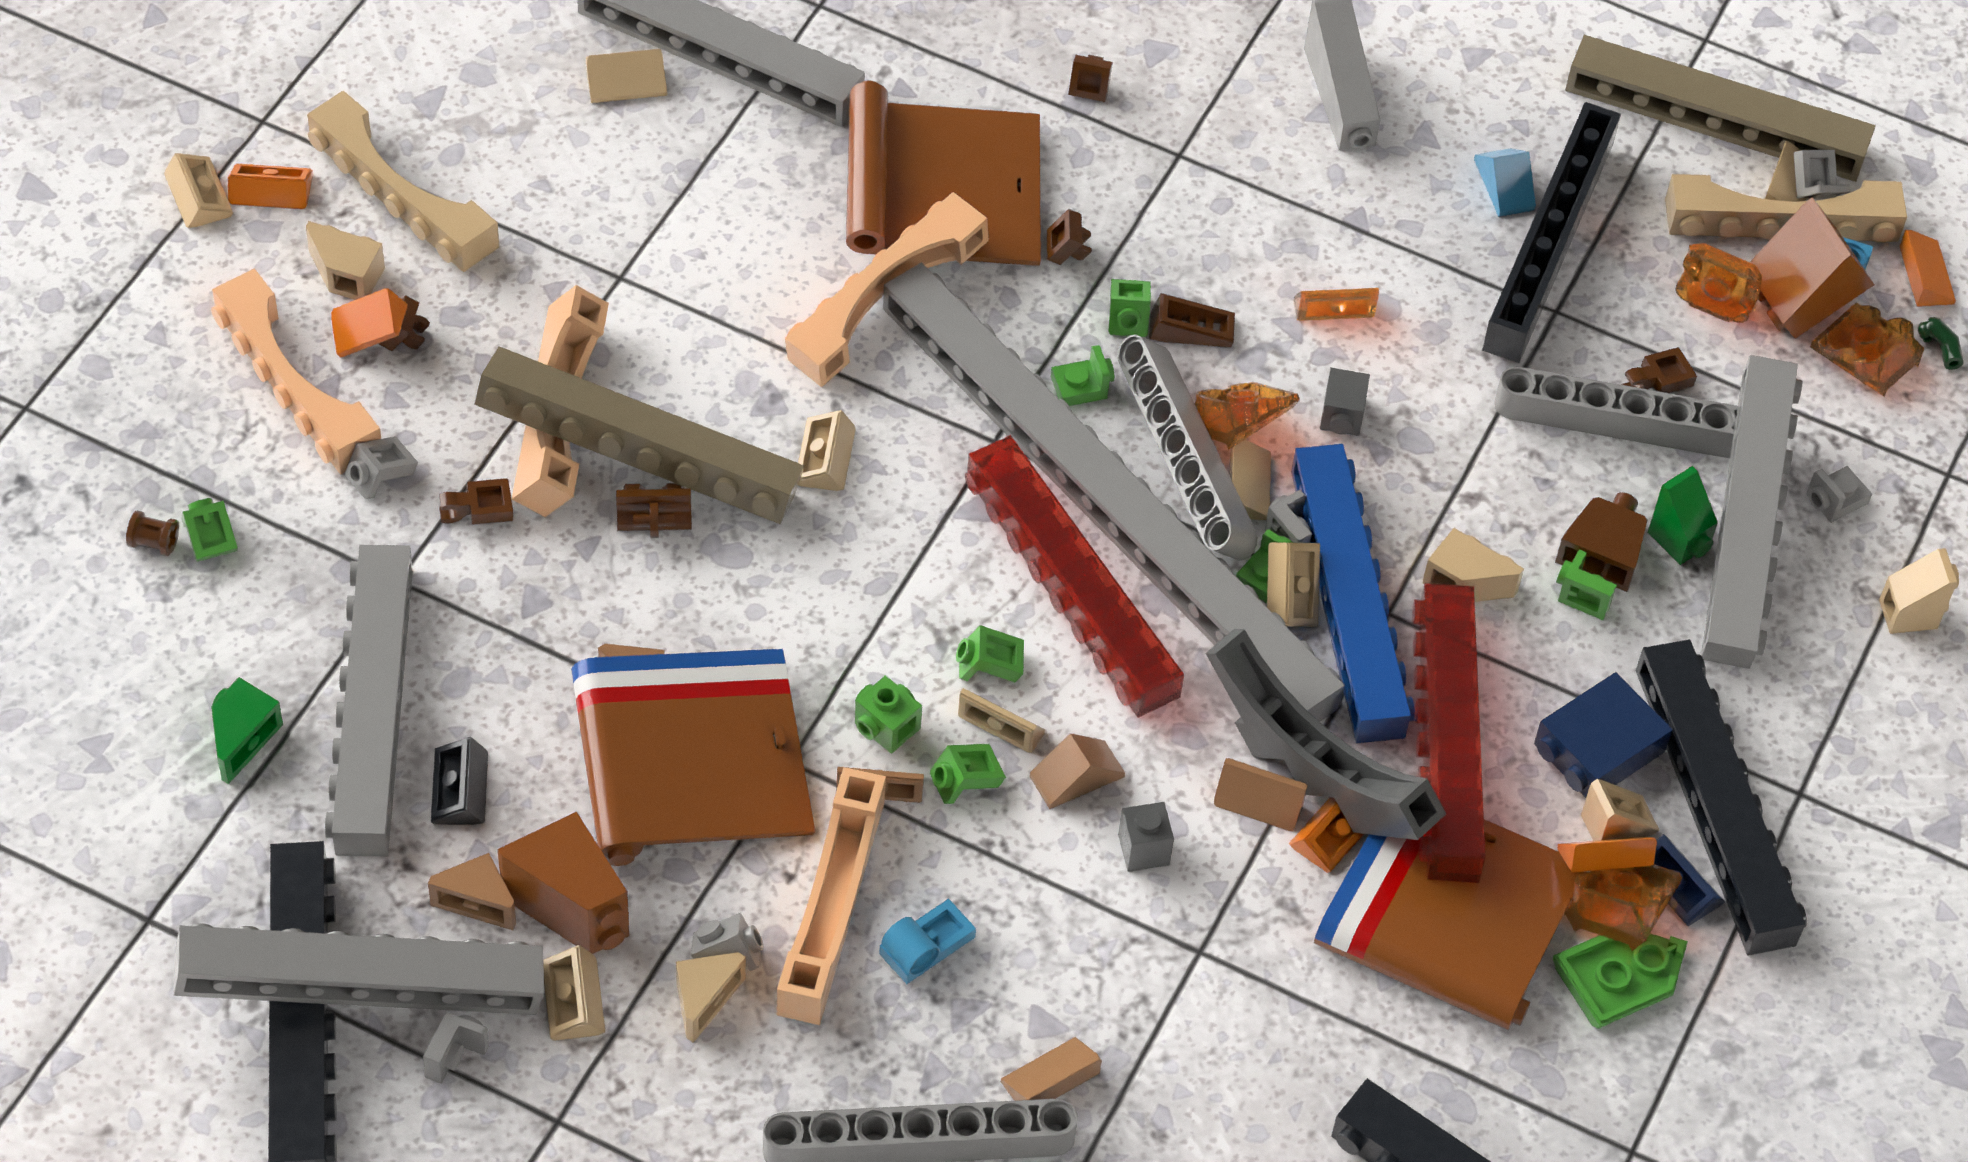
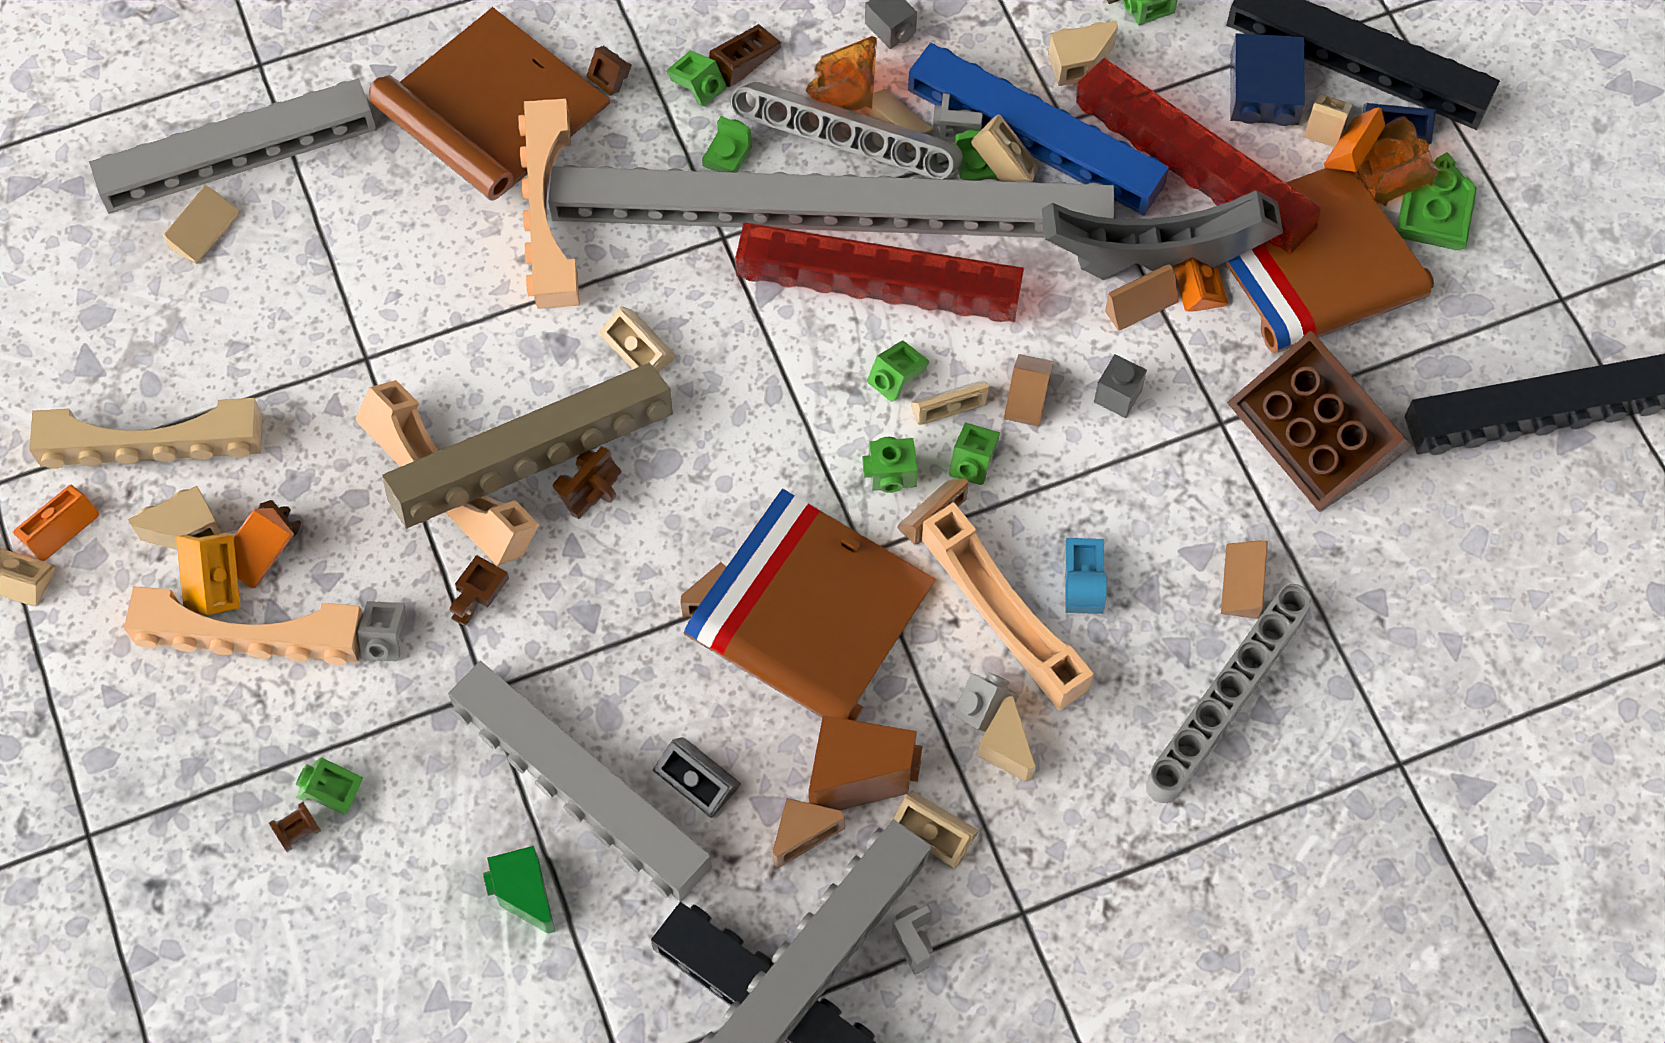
camera: 45 degrees left, 10 degrees up
none -> light orange panel [176,533,240,616]
none -> reddish brown slope [1227,330,1413,512]

